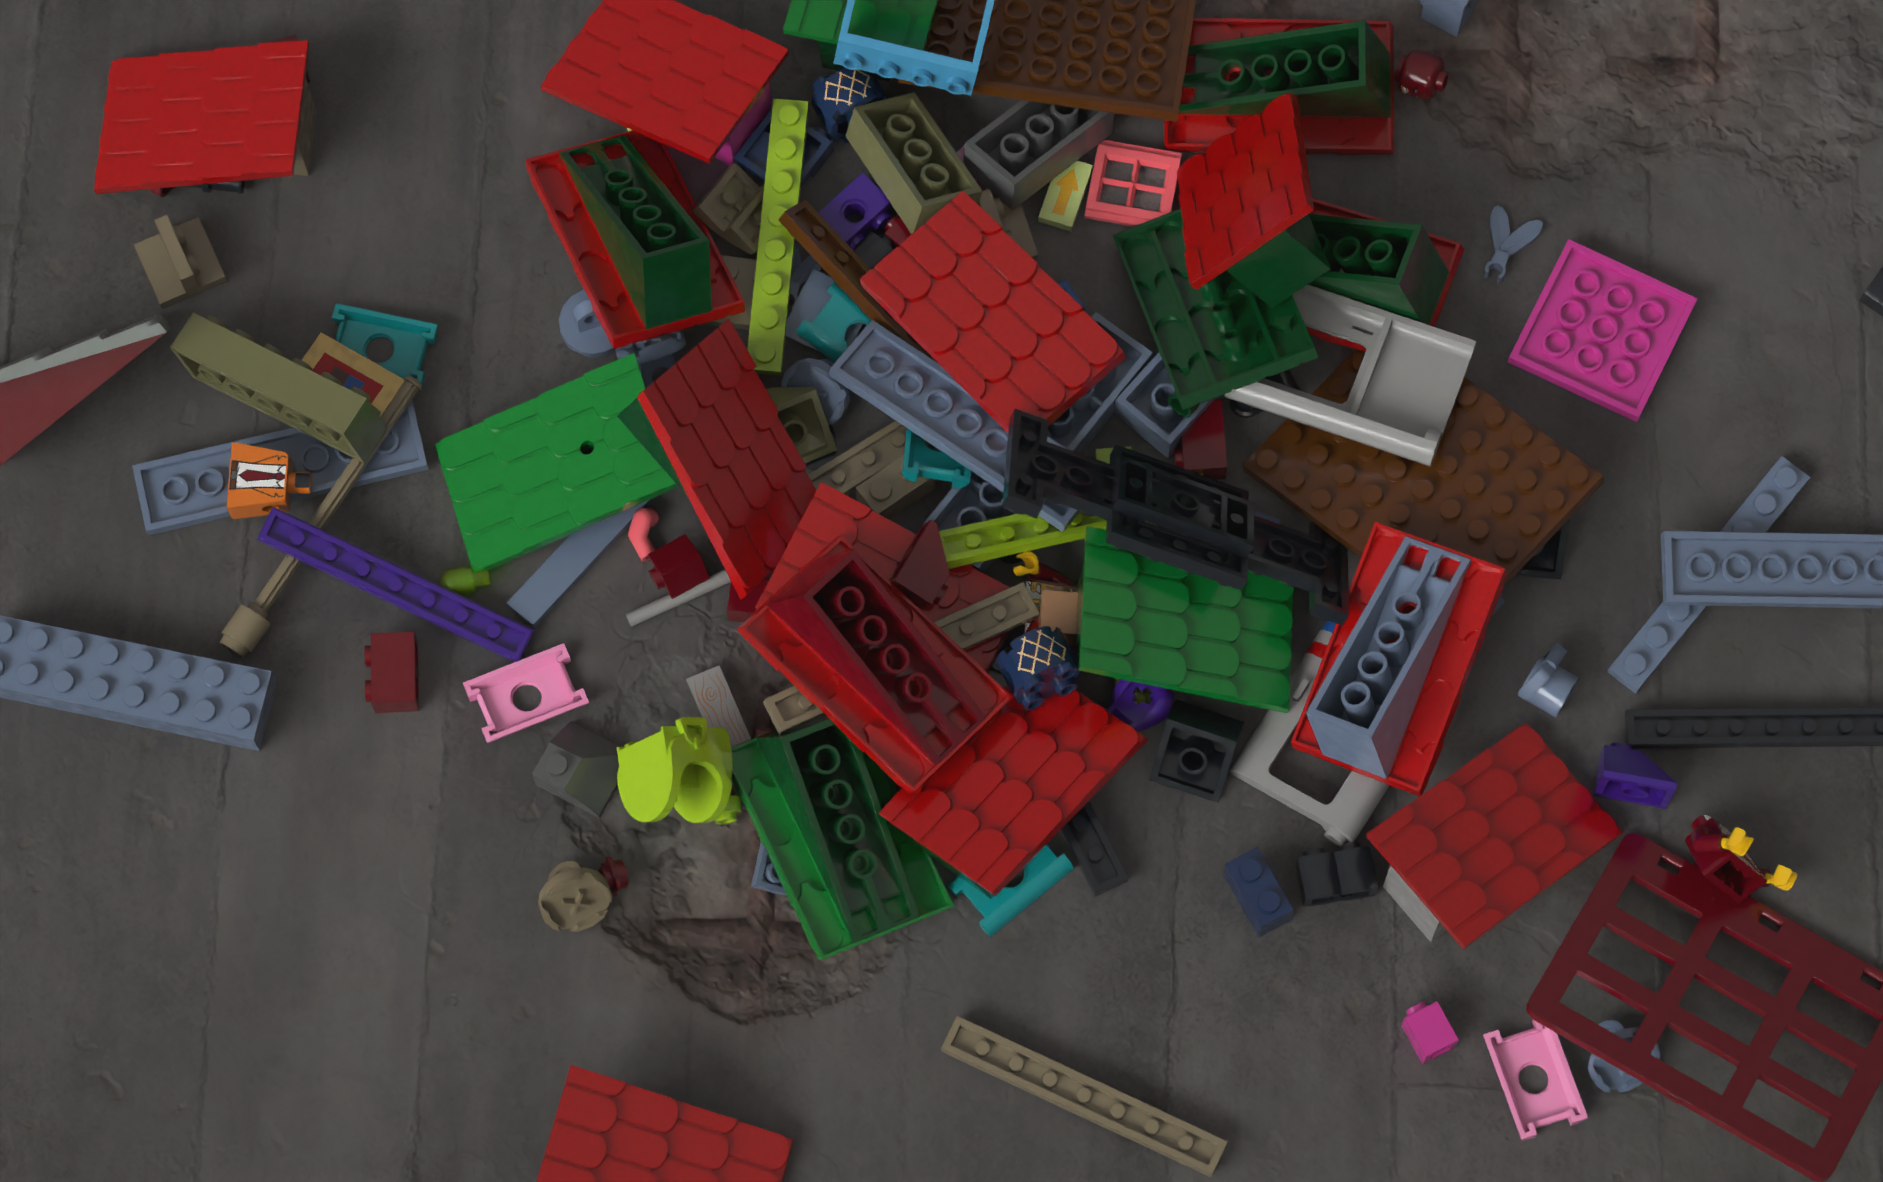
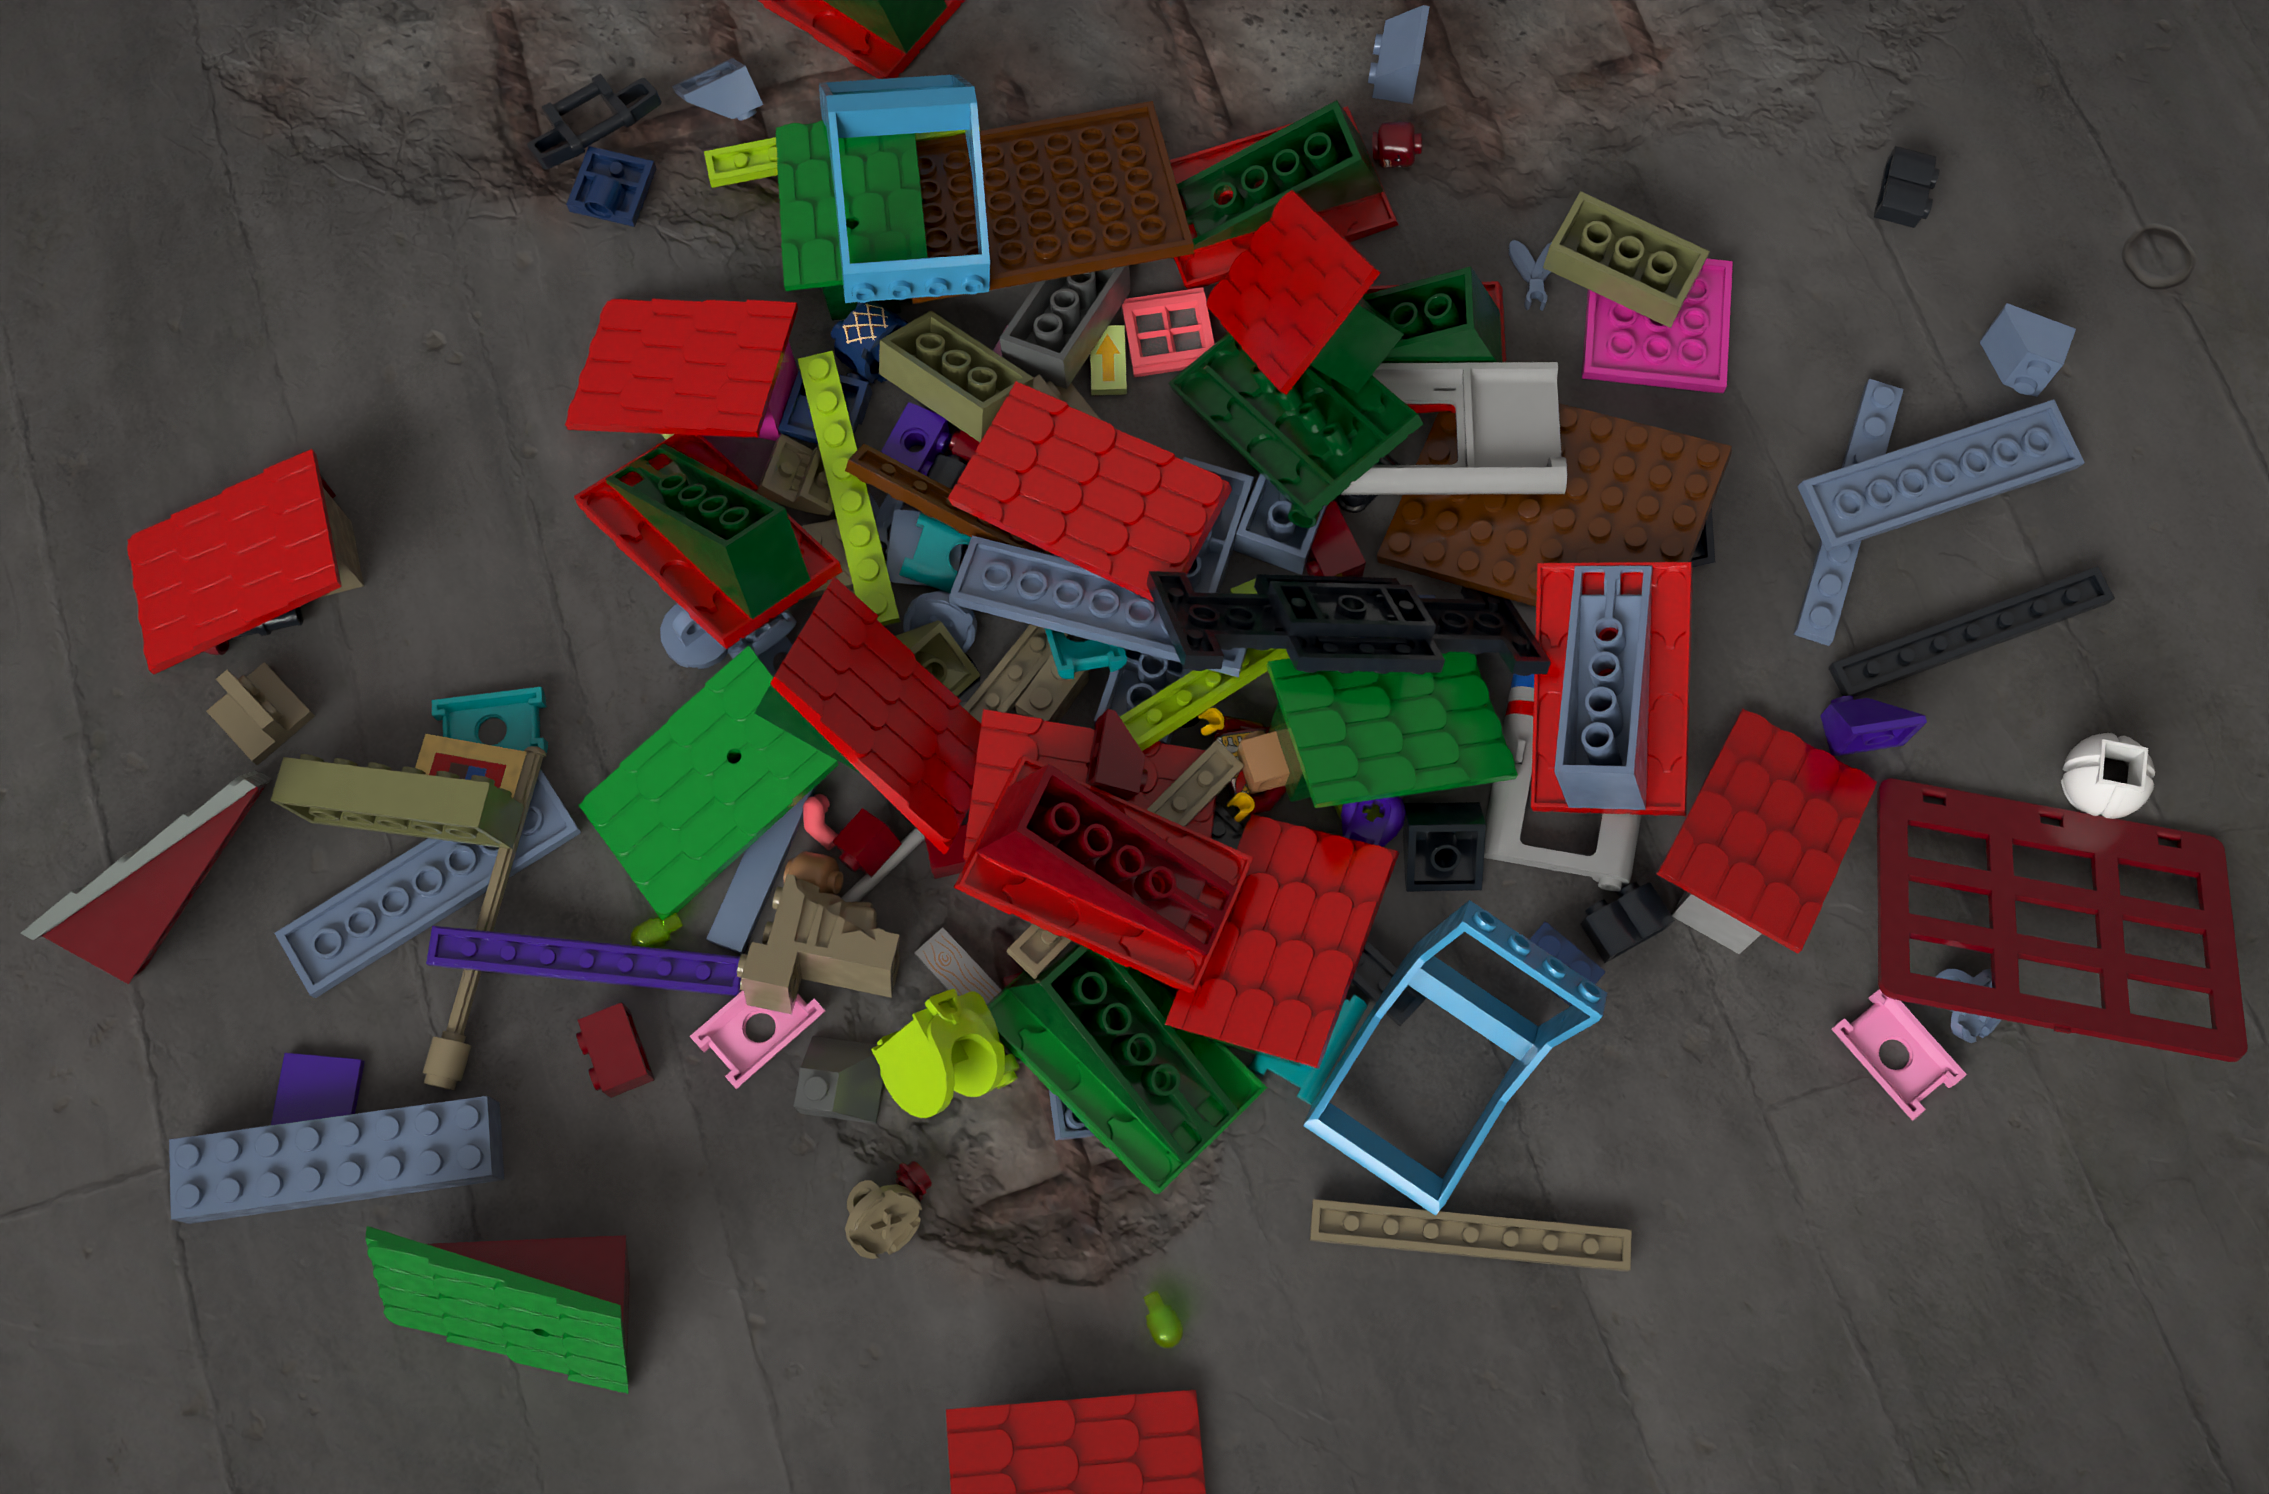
camera: 20 degrees left, 0 degrees up
orange torso [226,443,312,519] -> none
dark blue brick [996,626,1080,711] -> none
dark pink brick [1401,1001,1459,1064] -> none
sand blue piece [1518,642,1579,718] -> none
dark red torso [1685,815,1798,904] -> none
none -> dark purple tile [271,1053,365,1125]
none -> green piece [365,1226,630,1394]
none -> dark tan brick [737,874,901,1014]
none -> medium nougat head [783,851,843,894]
none -> clear neon green cylinder [1143,1291,1183,1348]
none -> dark azure window [1303,900,1607,1216]
none -> olive brick [1543,191,1710,328]
none -> white piece [2061,733,2155,819]

